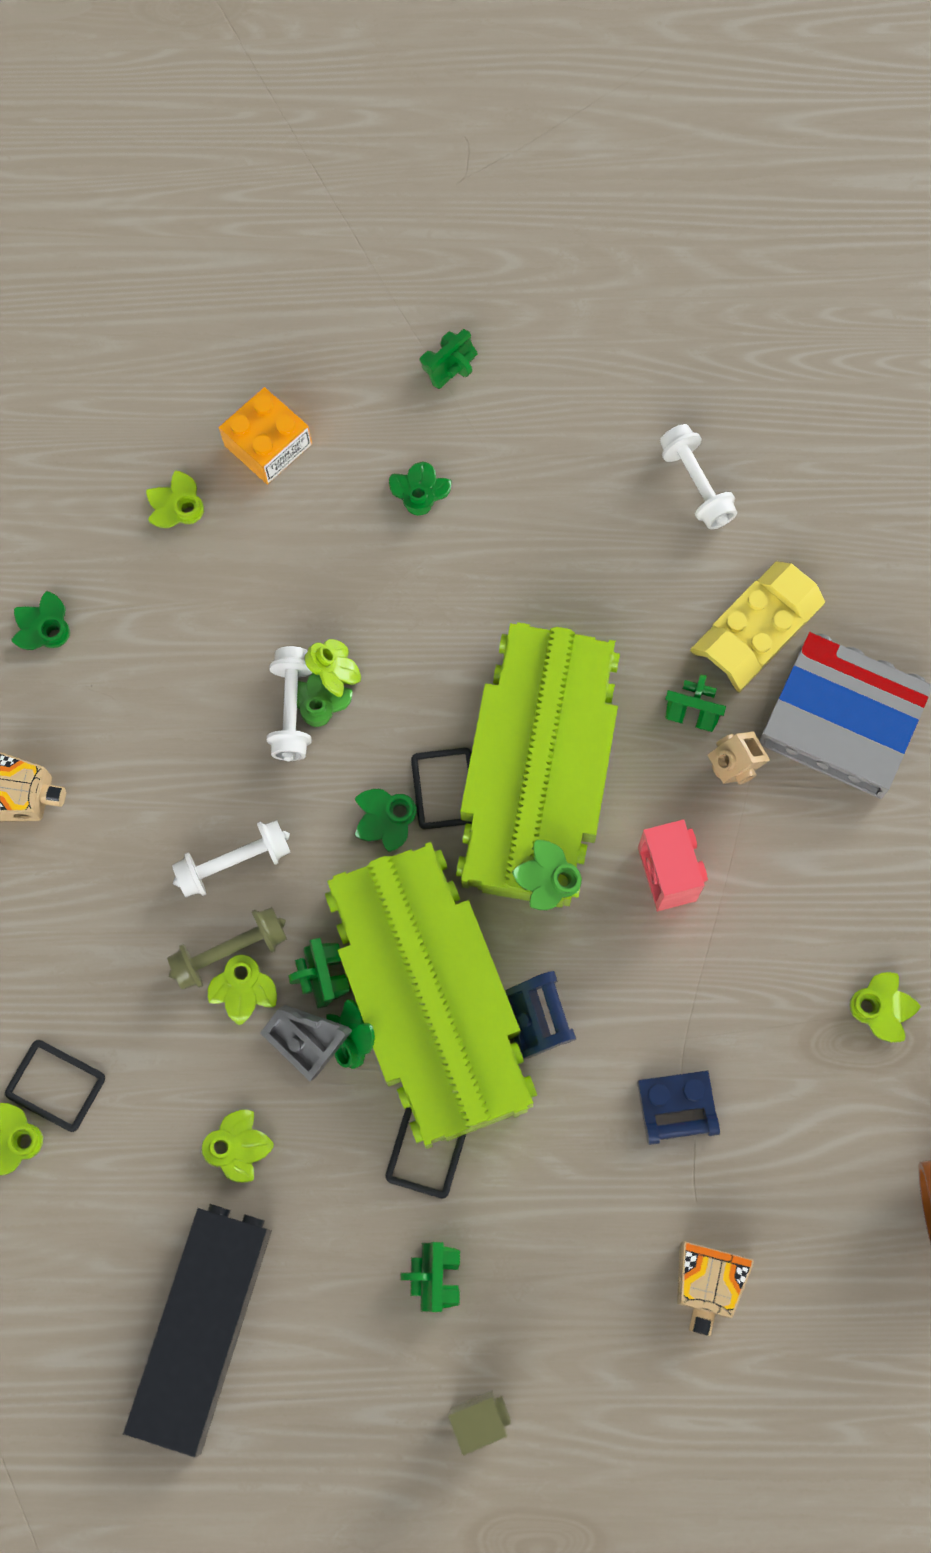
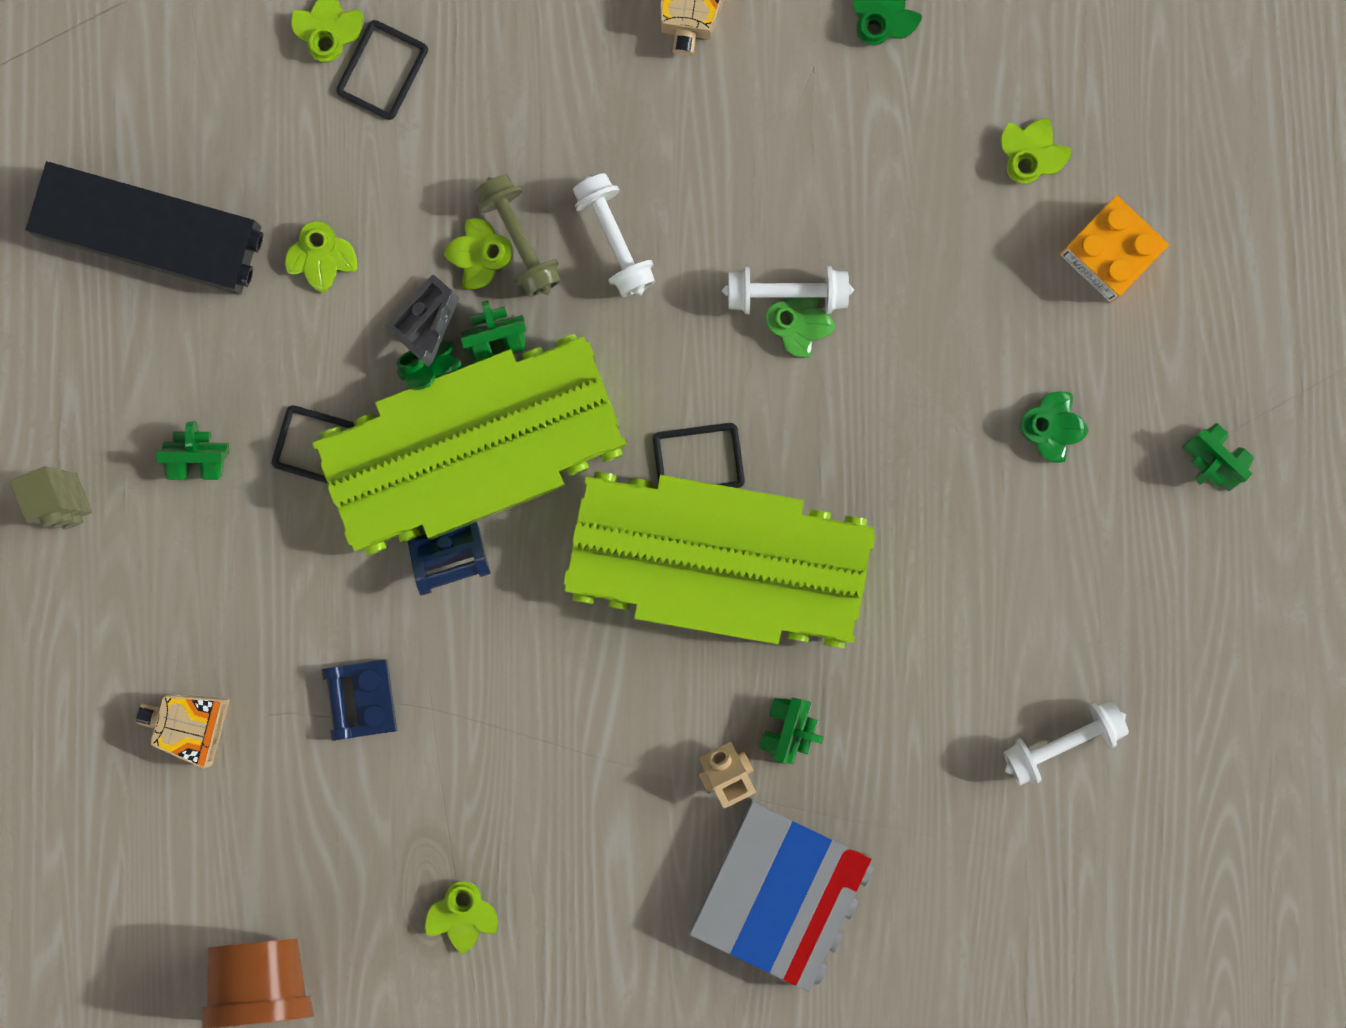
camera: 85 degrees right, 15 degrees up
lime plate [305,639,361,697] -> none
green plate [355,789,417,852] -> none
bright green plate [512,840,582,910] -> none
coral brick [638,819,708,912] -> none
light yellow piece [690,561,825,693] -> none

